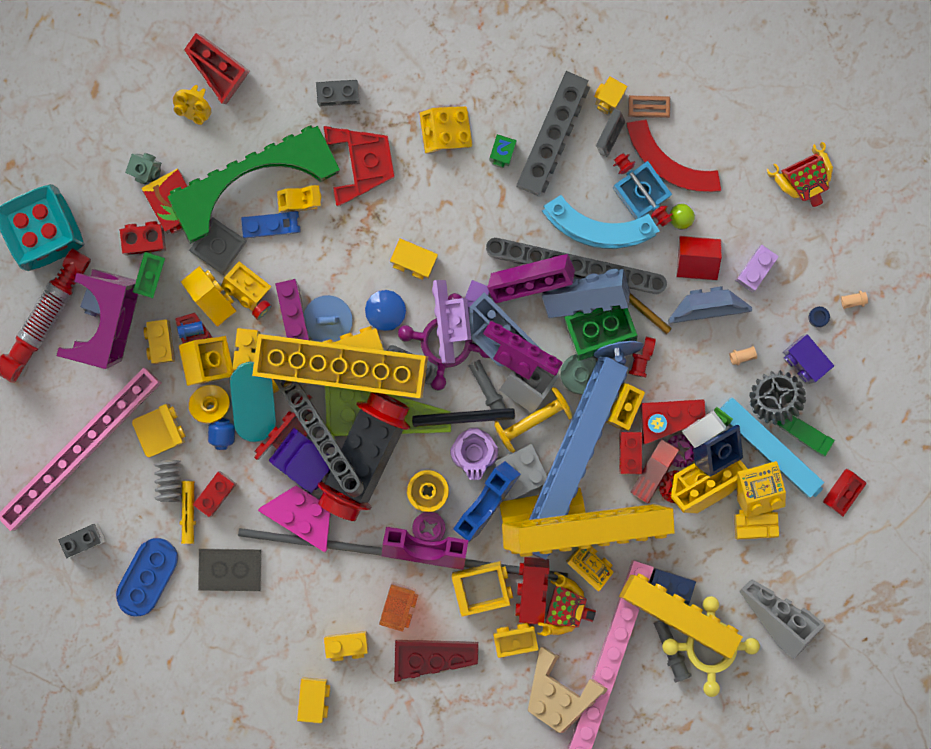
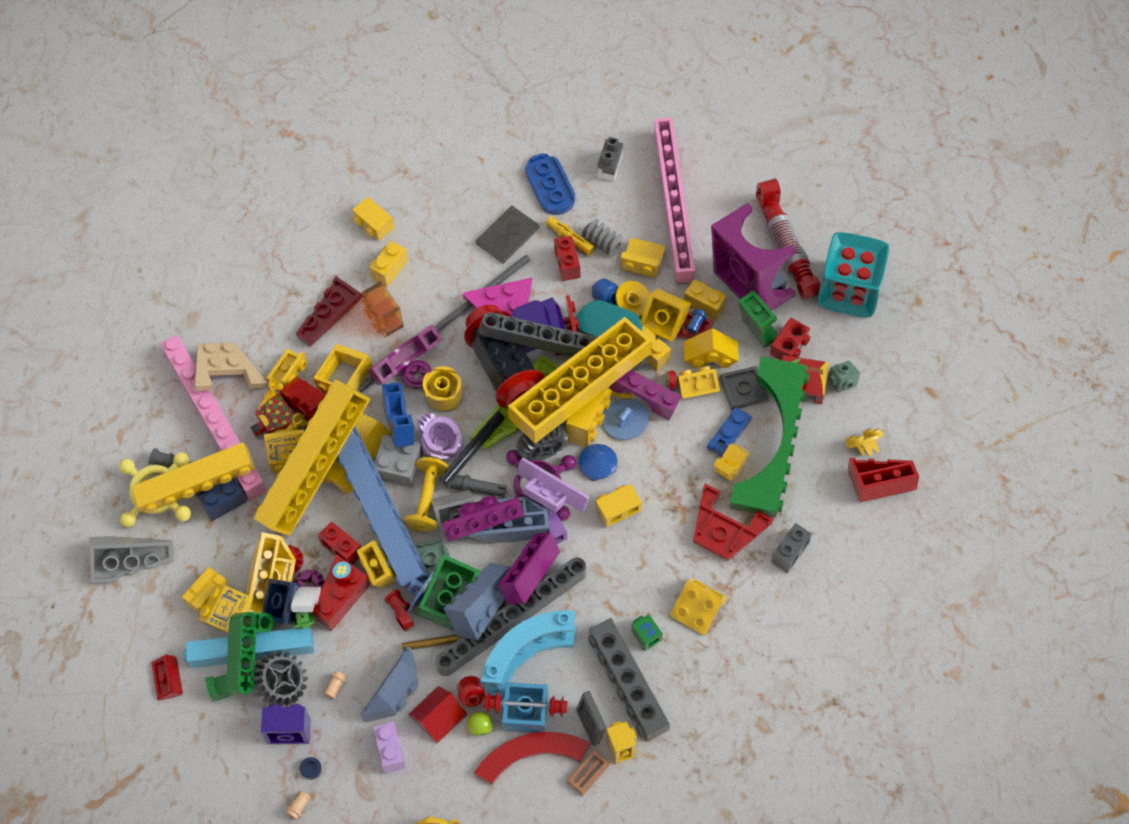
camera: 130 degrees right, 25 degrees down
tile [630,439,680,503] -> none
none -> green beam [226,612,274,695]
none -> red head [457,676,486,707]

